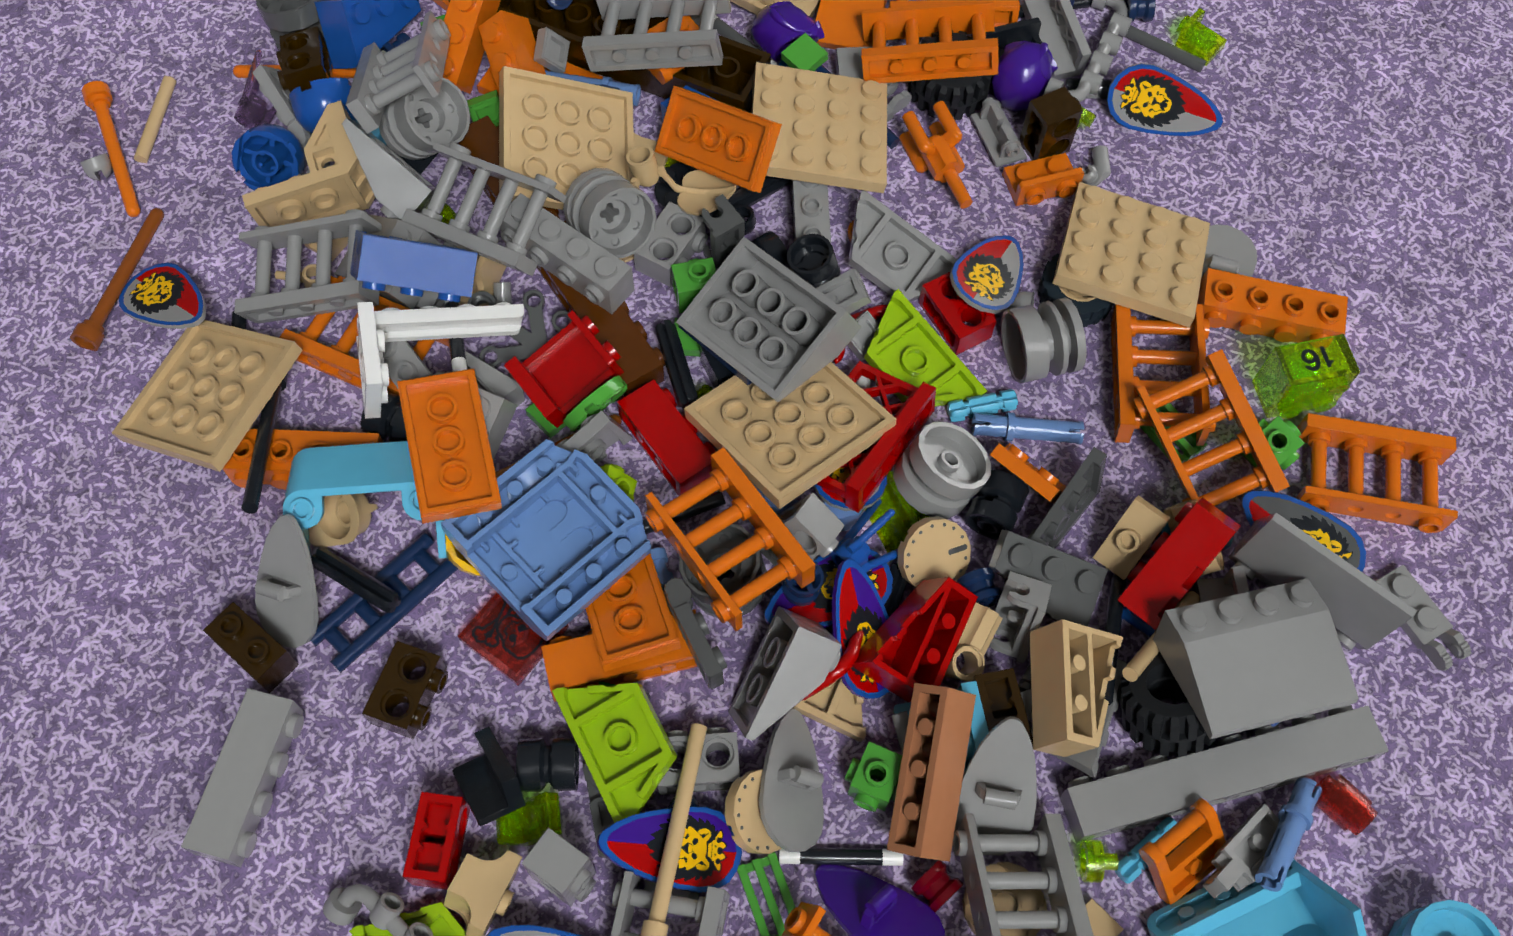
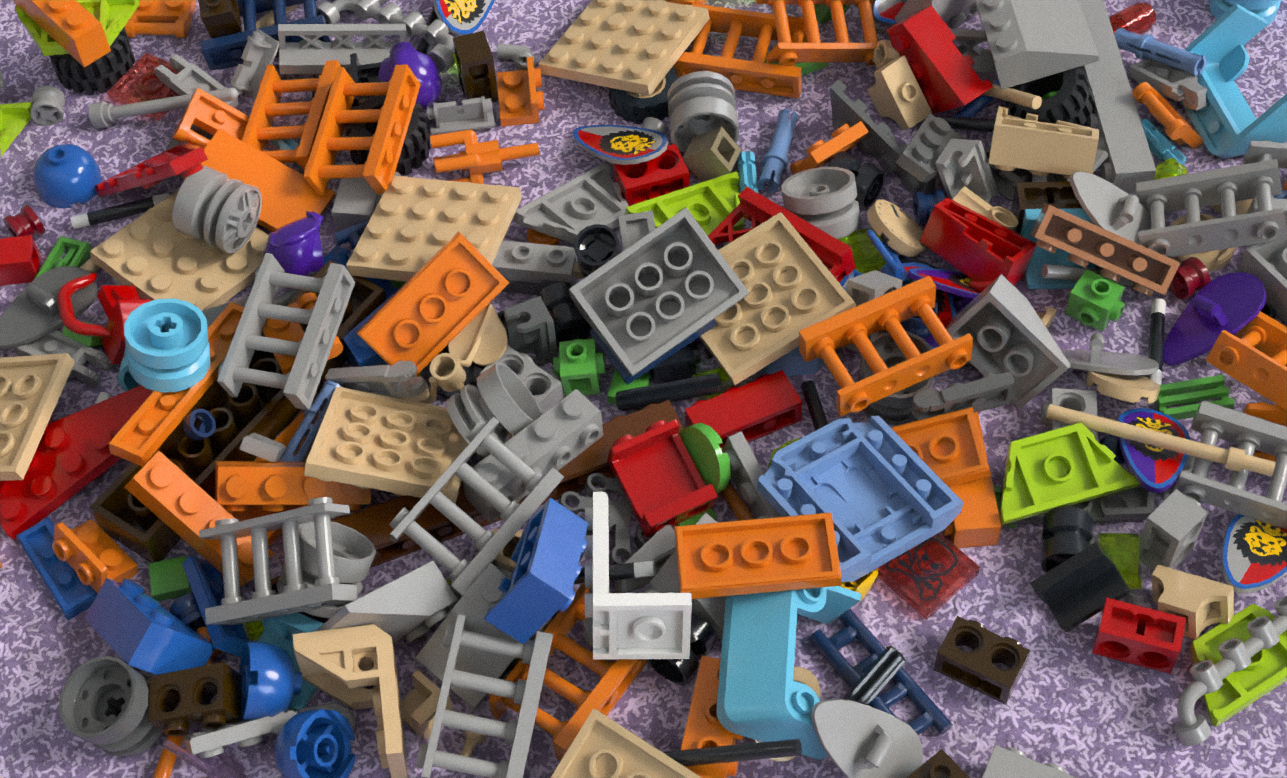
camera: 75 degrees left, 10 degrees down
bright green tile [781,33,828,71] -> none
none -> light grey hinge [325,360,428,399]
none -> dark tan brick [683,127,741,182]

